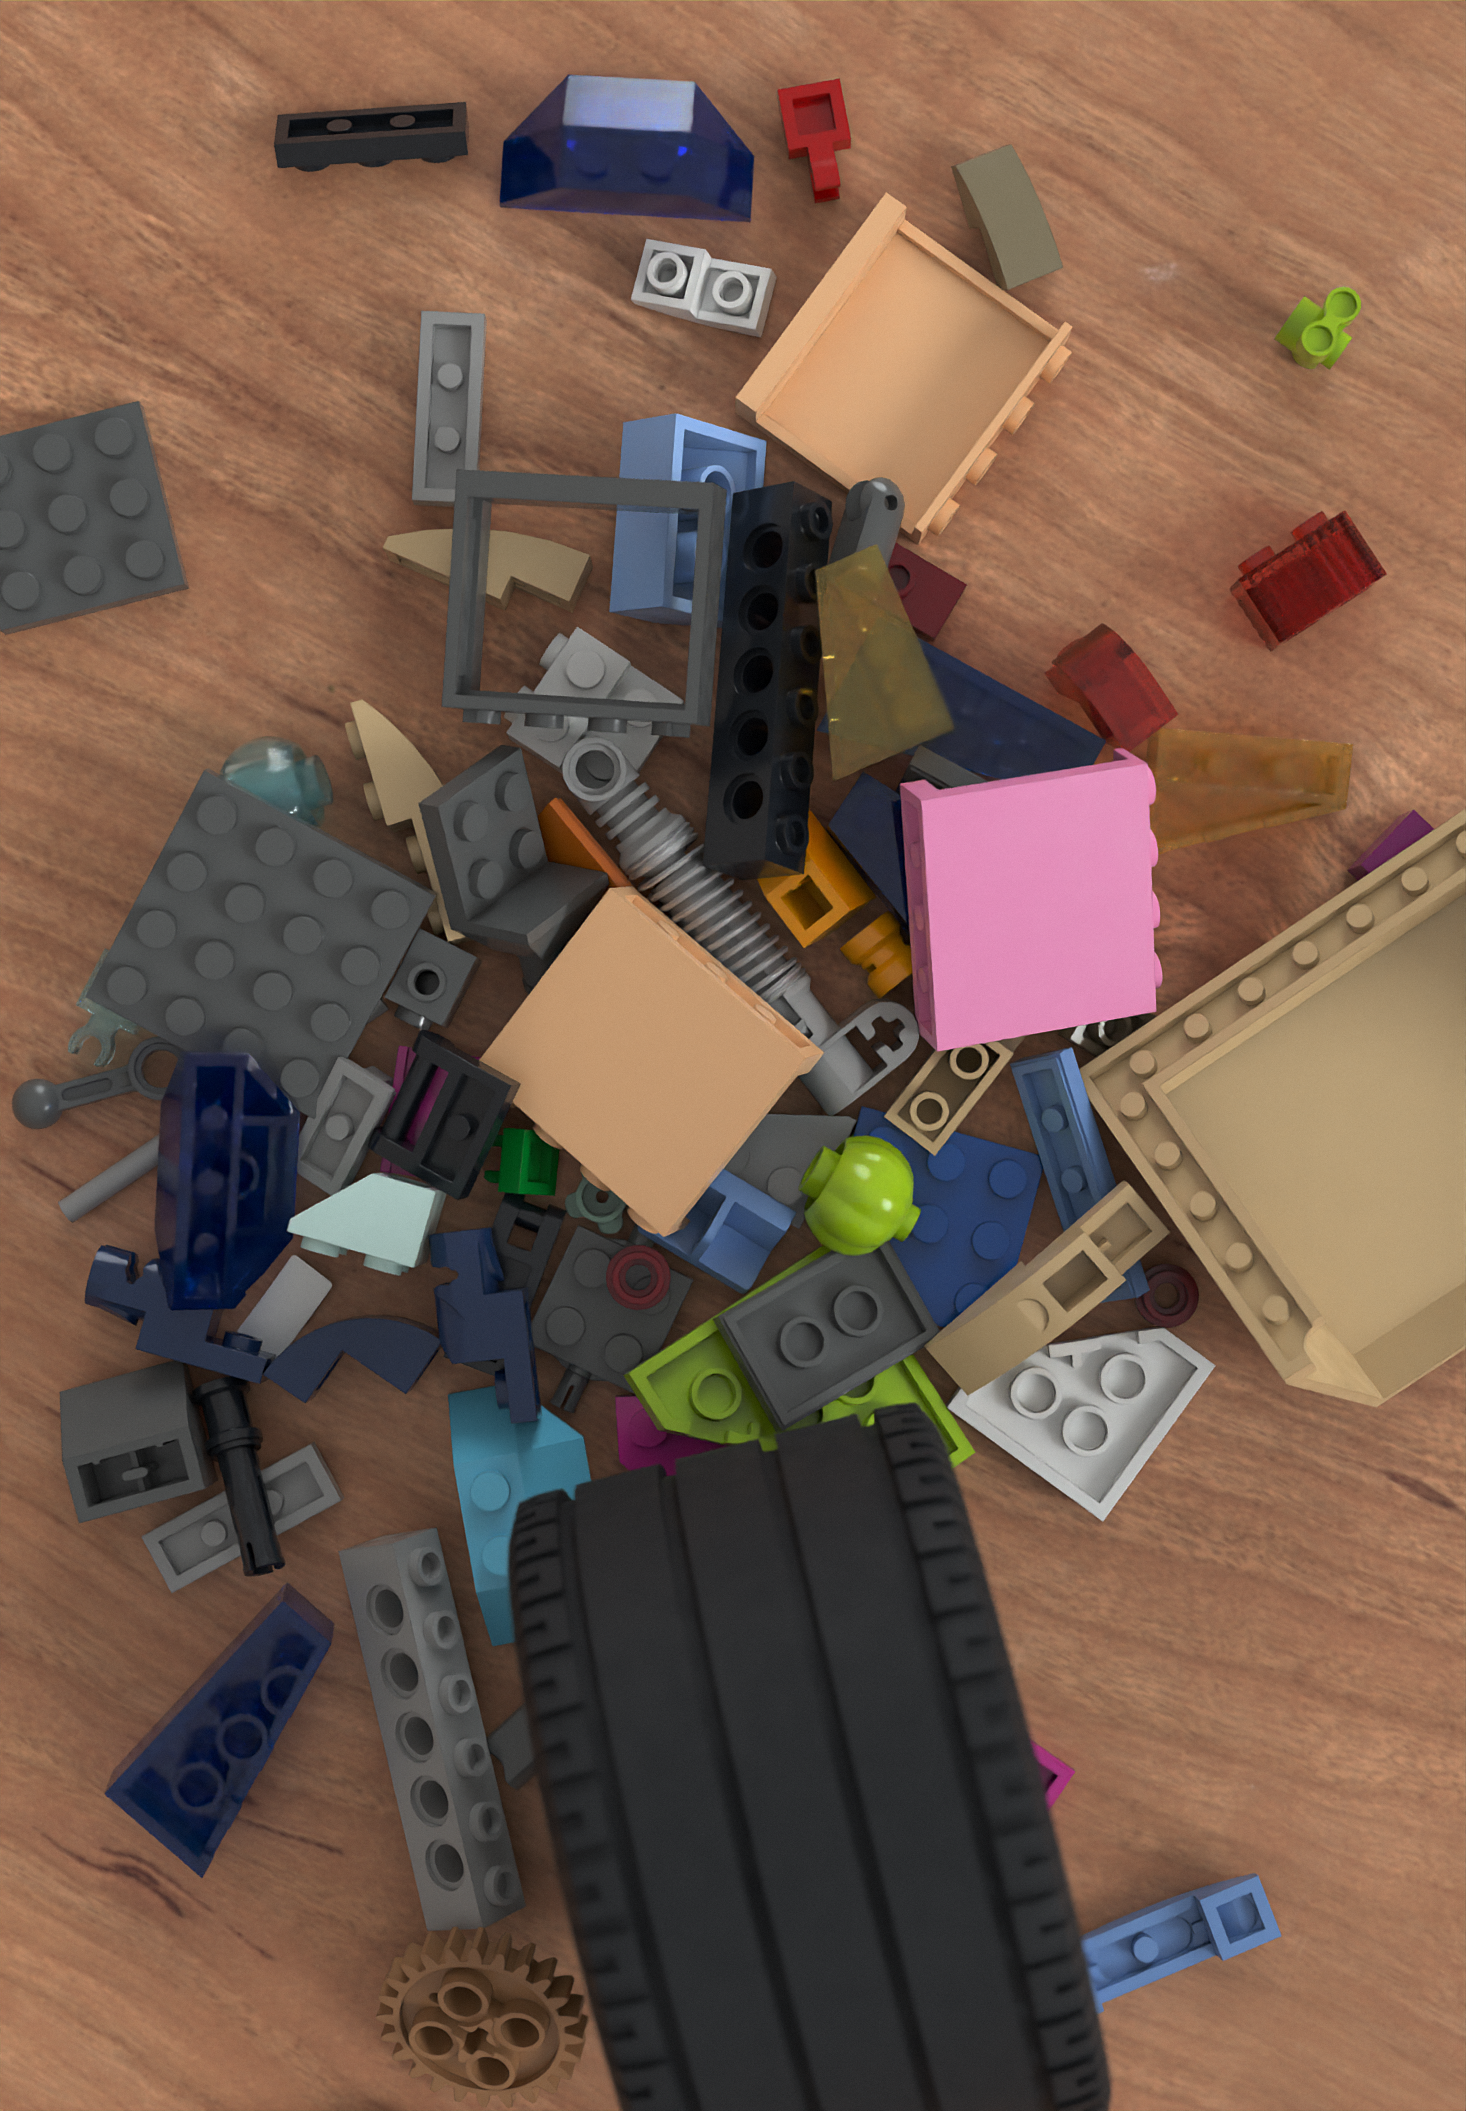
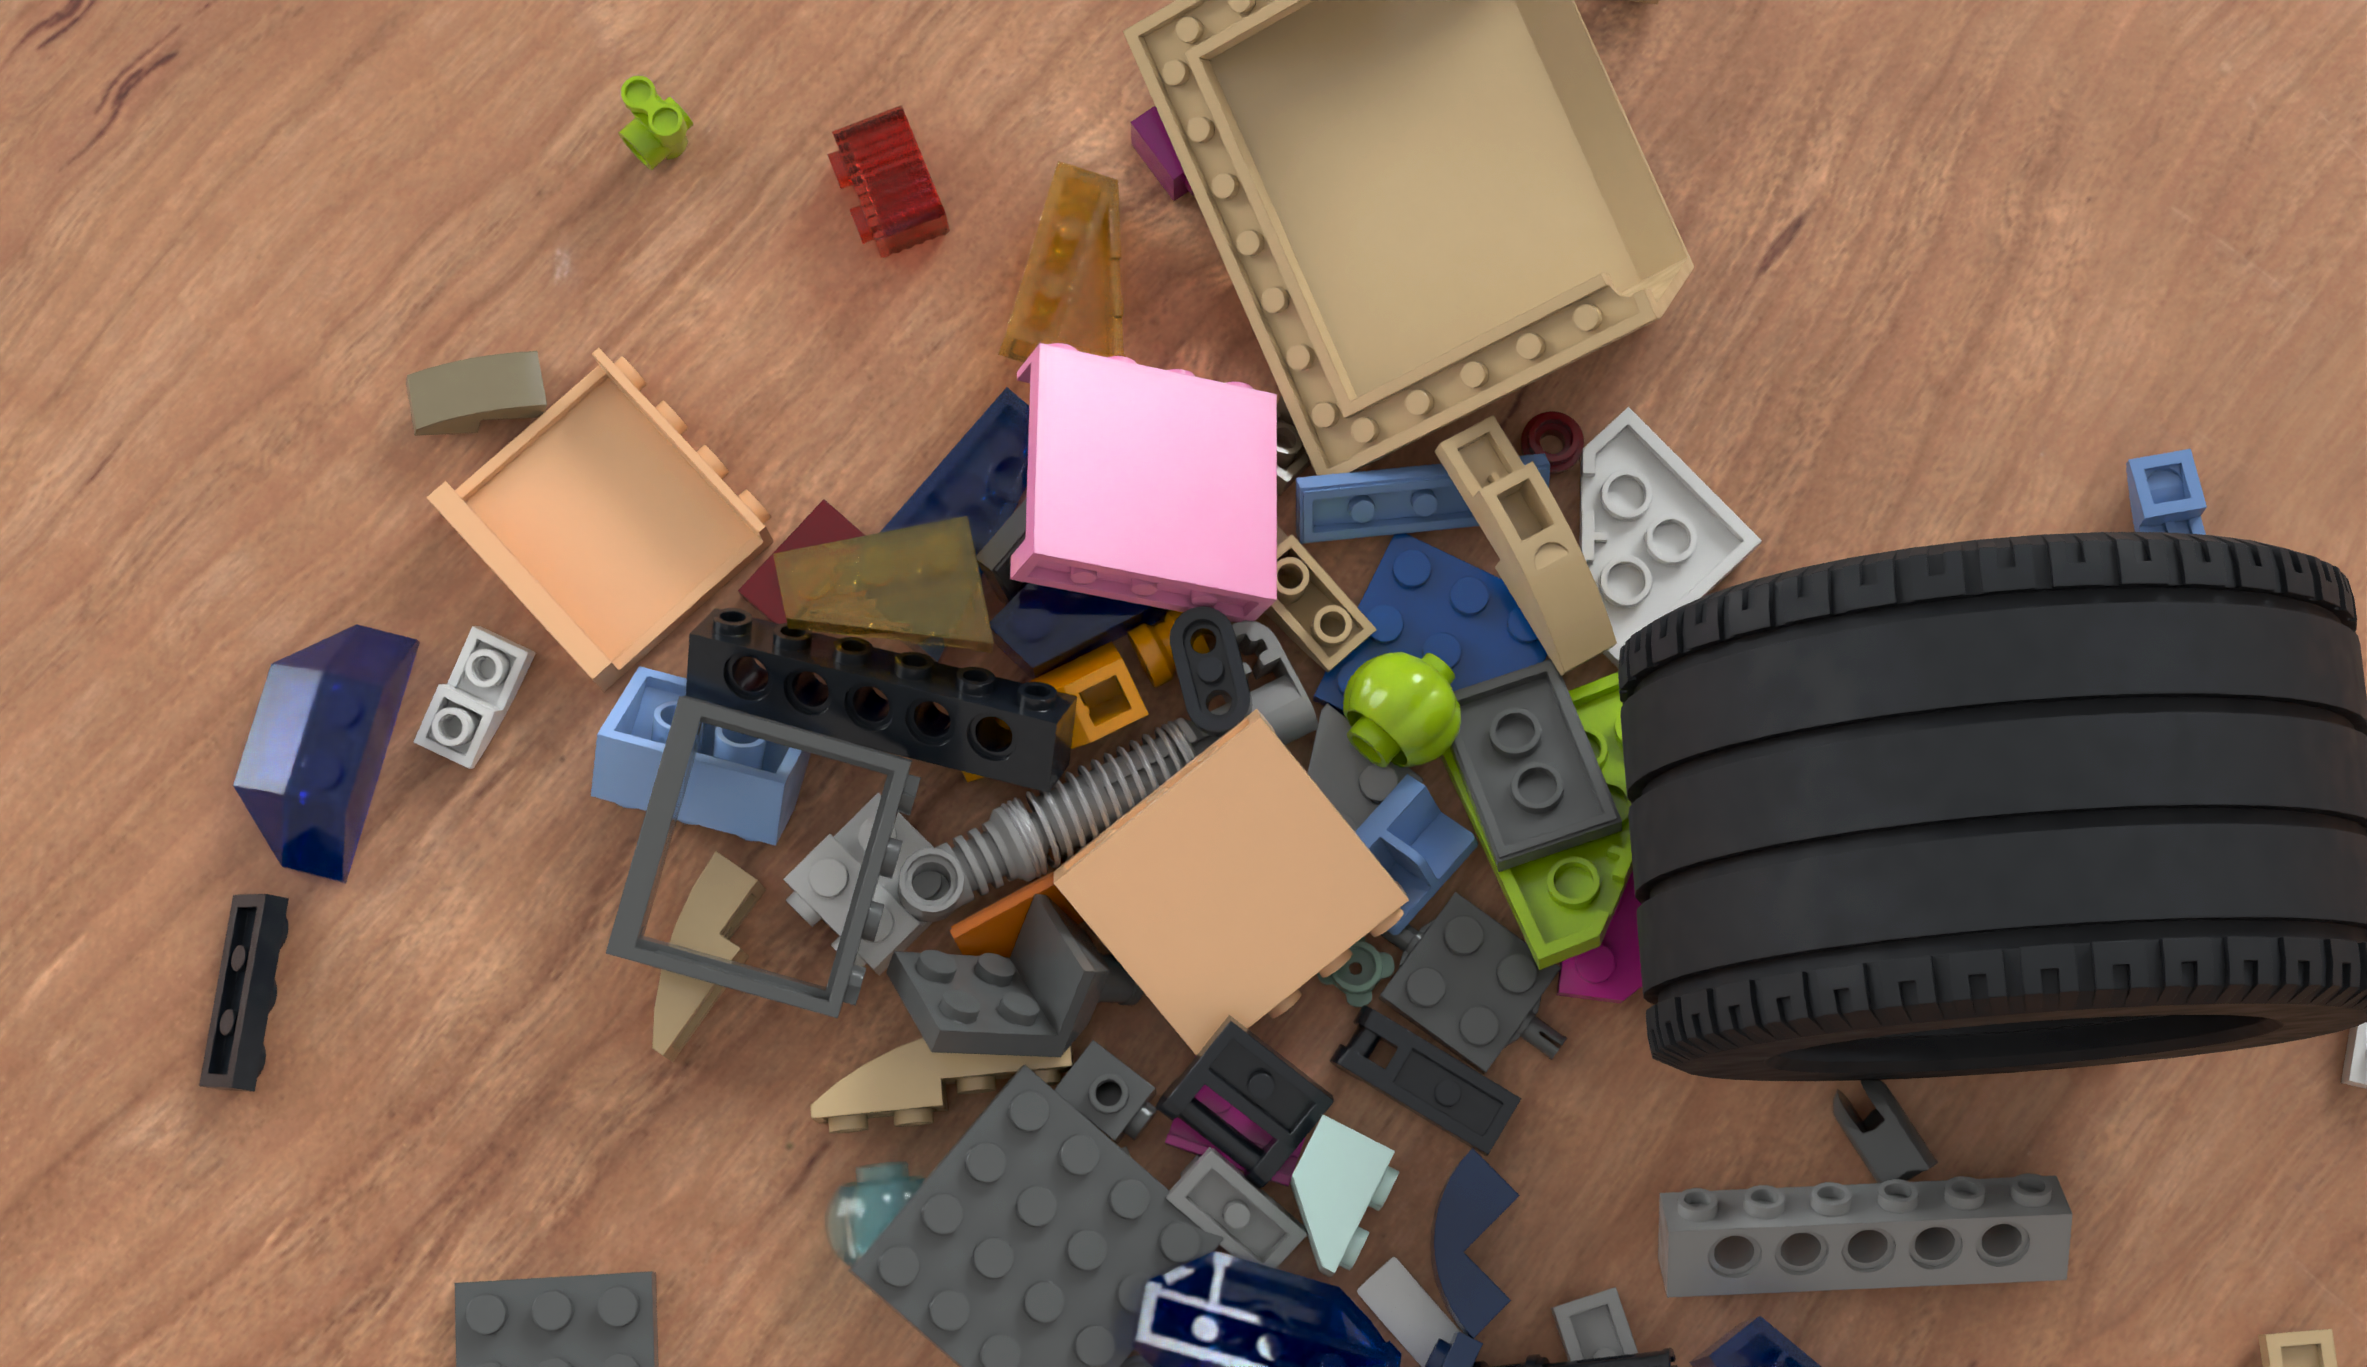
camera: 75 degrees left, 10 degrees down
medium nougat gear [376,1927,589,2108] -> none
light grey plate [412,311,487,507] -> none
dark blue plate [428,1227,542,1424] -> none
medium azure wedge [448,1385,592,1646] -> none
green tile [484,1128,559,1196] -> none
dark red plate [606,1245,671,1310] -> none
red plate [777,78,851,203] -> none
dark grey piece [827,477,905,595] -> none
clear red brick [1045,623,1178,752] -> none
none -> black plate [1170,606,1253,737]

